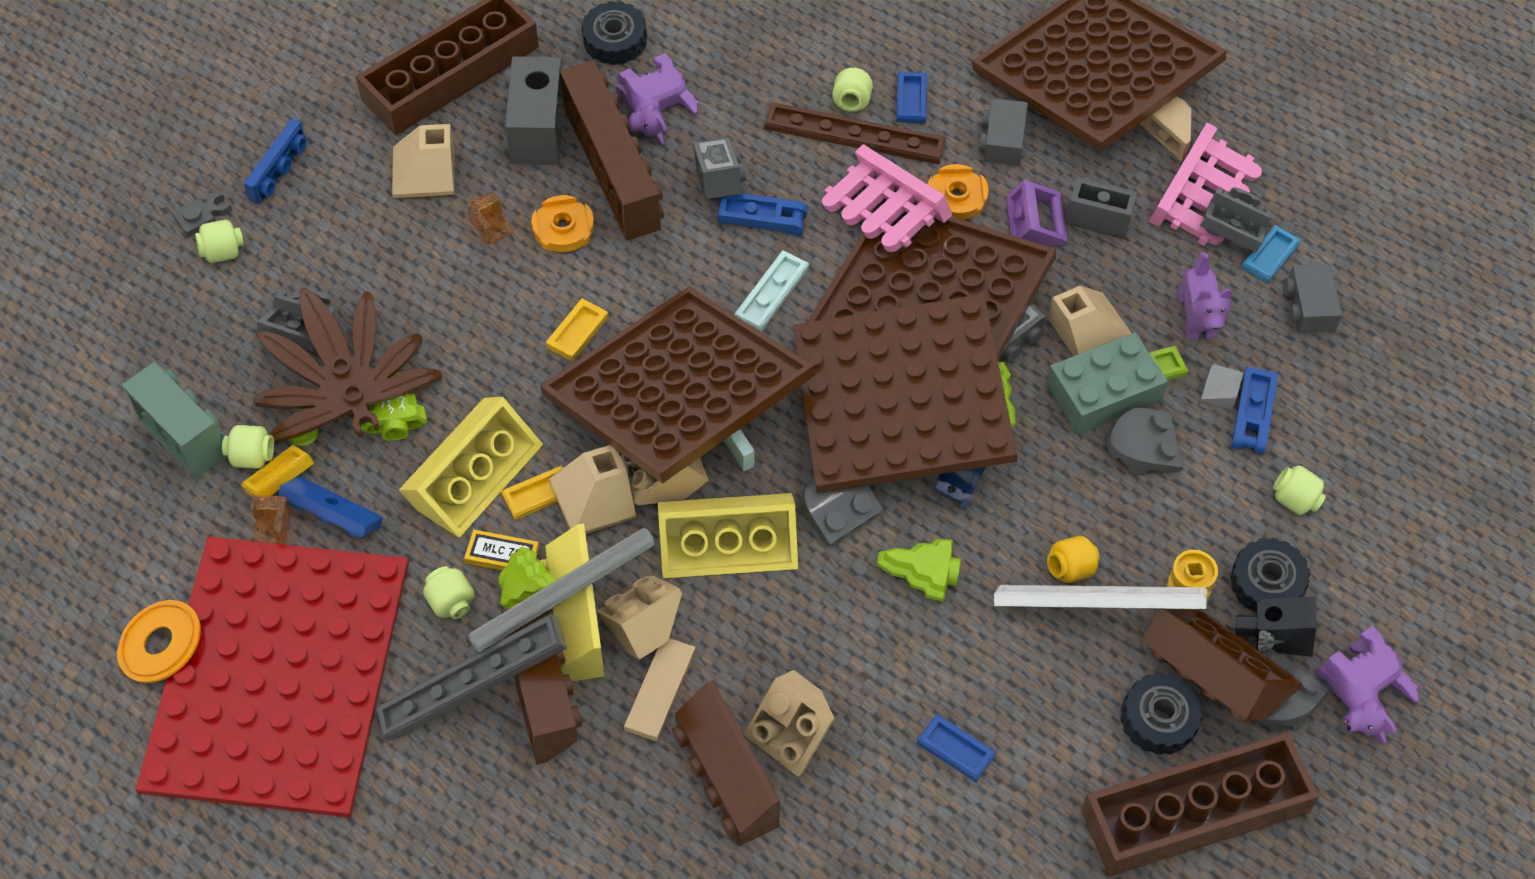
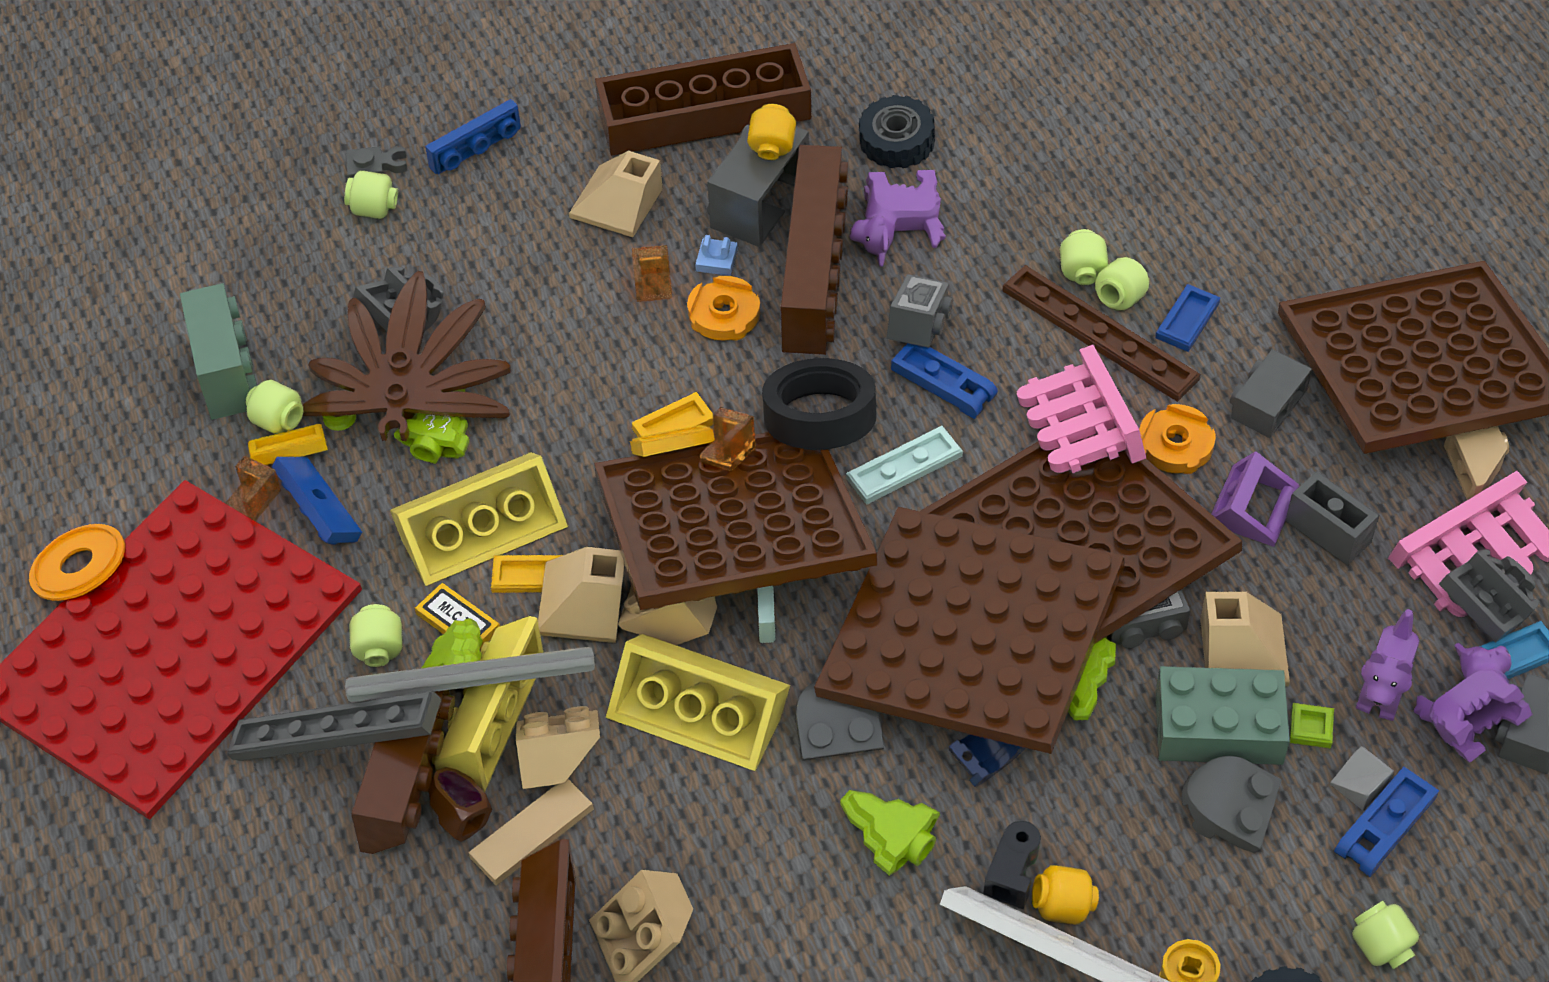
camera: 30 degrees right, 5 degrees down
none -> reddish brown rock [428,767,492,842]
none -> yellow tile [630,425,715,457]
none -> light blue tile [695,235,738,276]
none -> clear orange panel [700,407,756,471]
none -> yellow head [747,104,796,160]
none -> black tyre [762,358,877,450]
none -> black leg [983,821,1041,910]
none -> yellowish green head [1060,229,1109,285]
none -> medium lavender animal [1414,643,1533,762]

